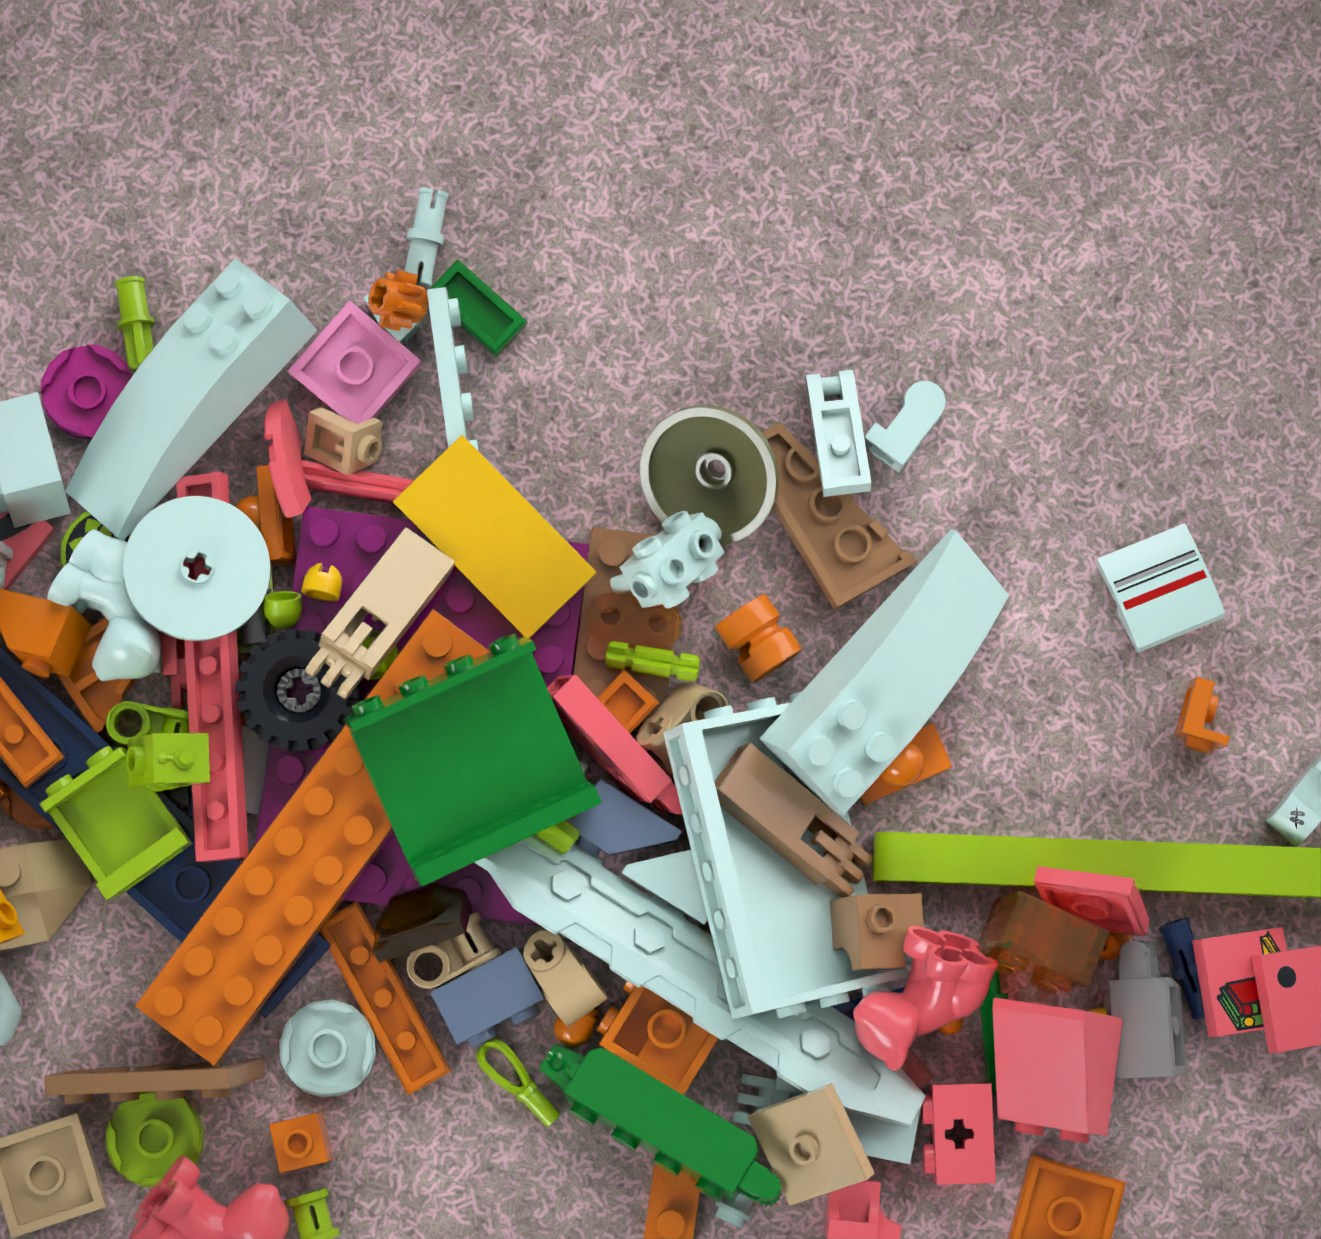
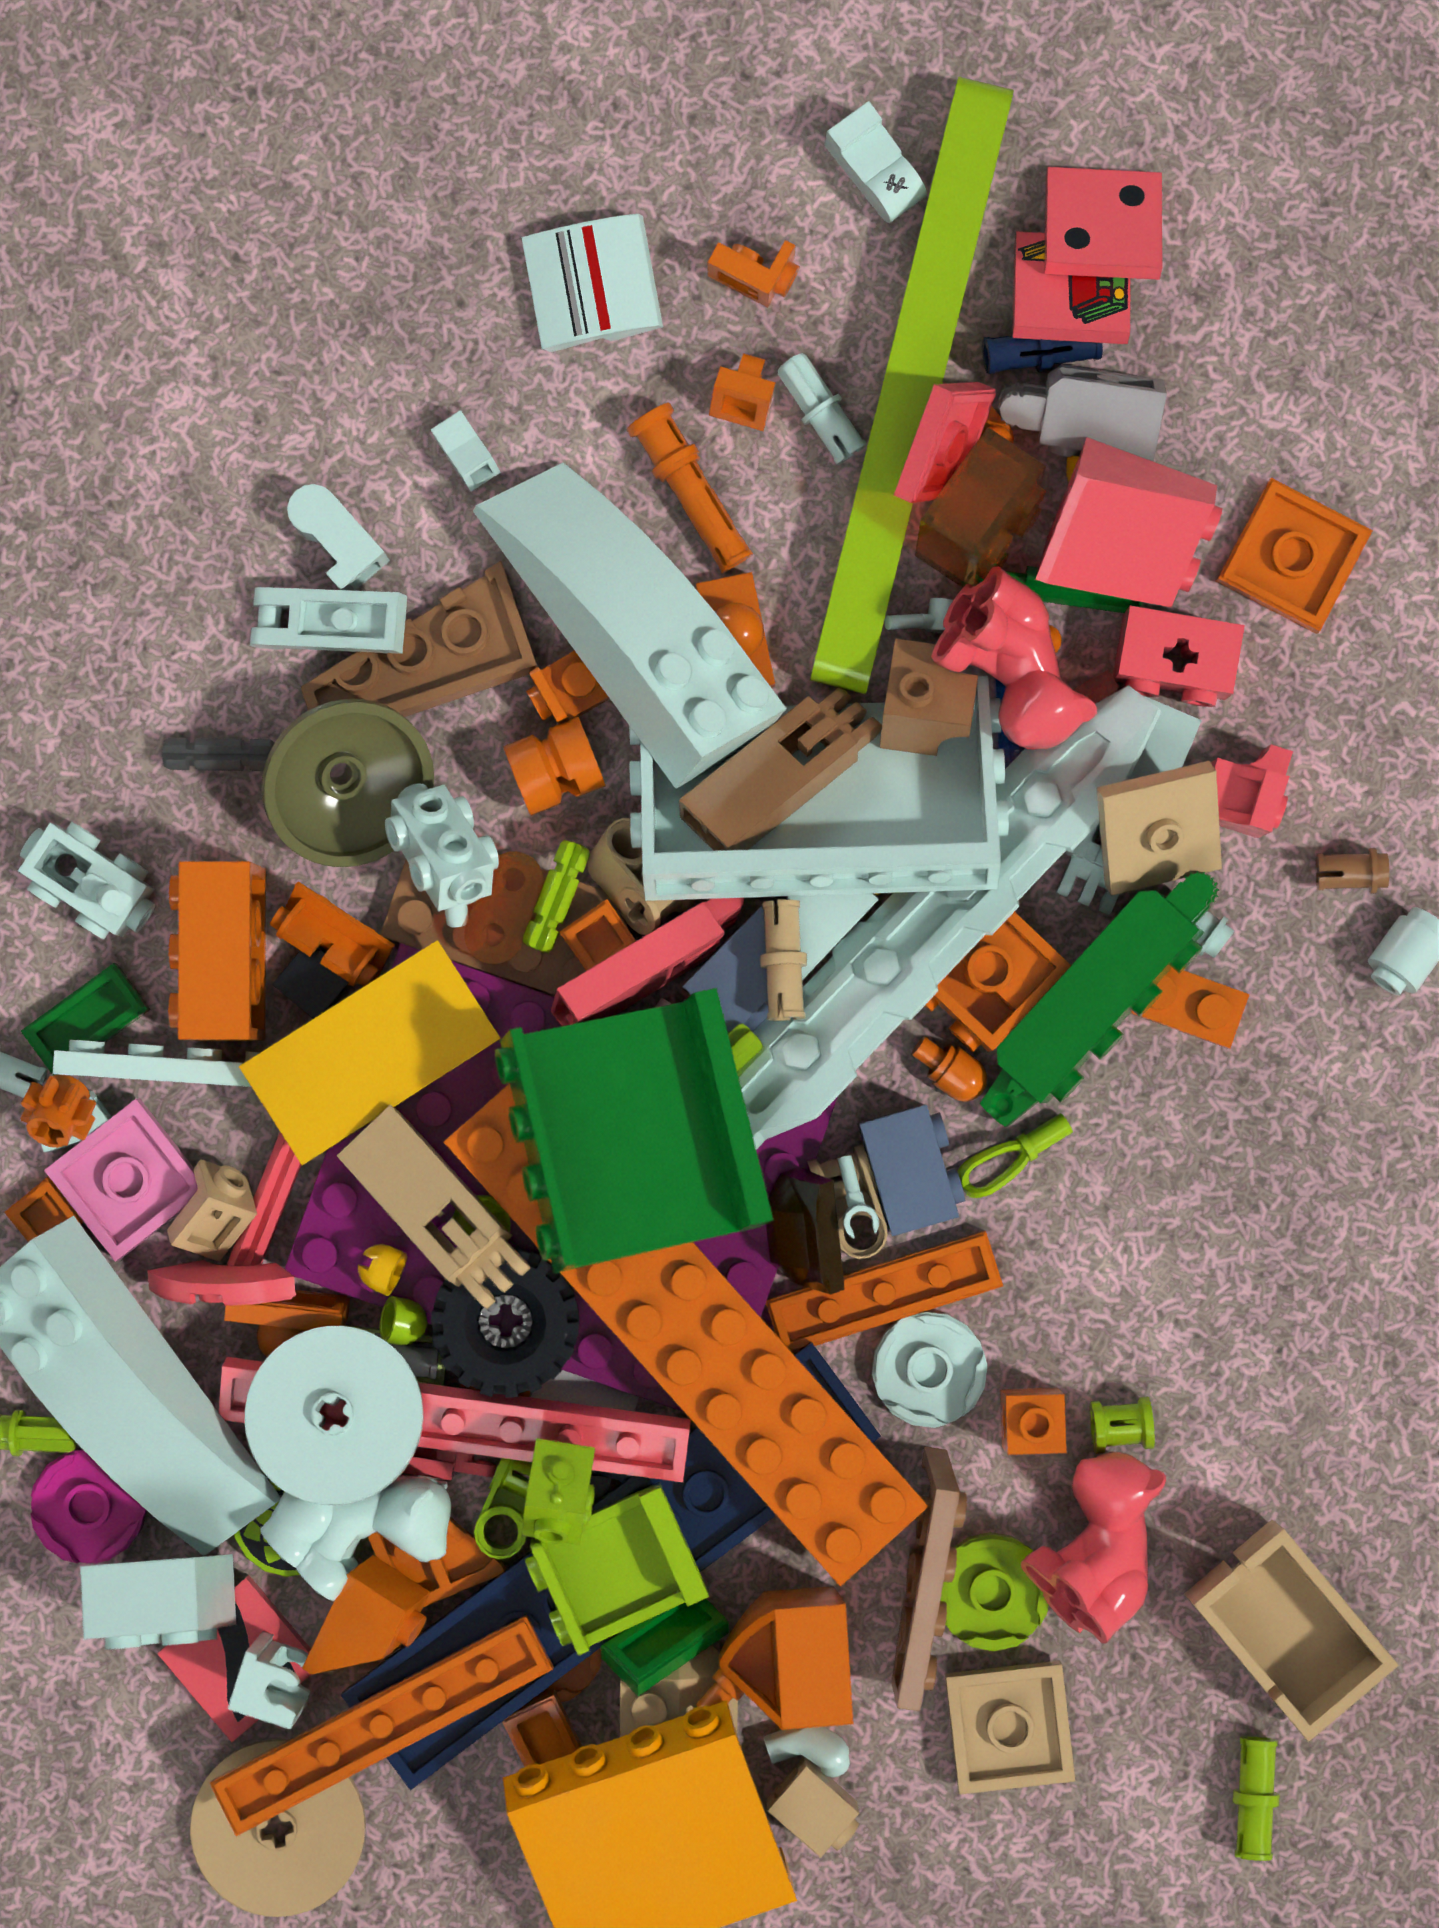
camera: 75 degrees left, 5 degrees up
tan piece [523,930,608,1027] -> none
none -> orange tile [4,1176,84,1242]
none -> light aqua brick [18,821,156,939]
none -> dark grey axle [162,738,275,771]
none -> orange brick [168,861,266,1041]
none -> orange hinge [269,881,395,987]
none -> black tile [272,947,349,1019]
none -> light aqua piece [431,410,501,492]
none -> orange bracket [526,650,610,724]
none -> green tile [601,1598,729,1696]
none -> orange pin [626,402,753,573]
none -> orange piece [696,1586,853,1730]
none -> orange tile [709,353,776,431]
none -> tan pin [760,900,807,1021]
none -> light aqua axle [778,353,867,465]
none -> light aqua hand [838,1155,879,1239]
none -> light aqua hand [884,598,953,633]

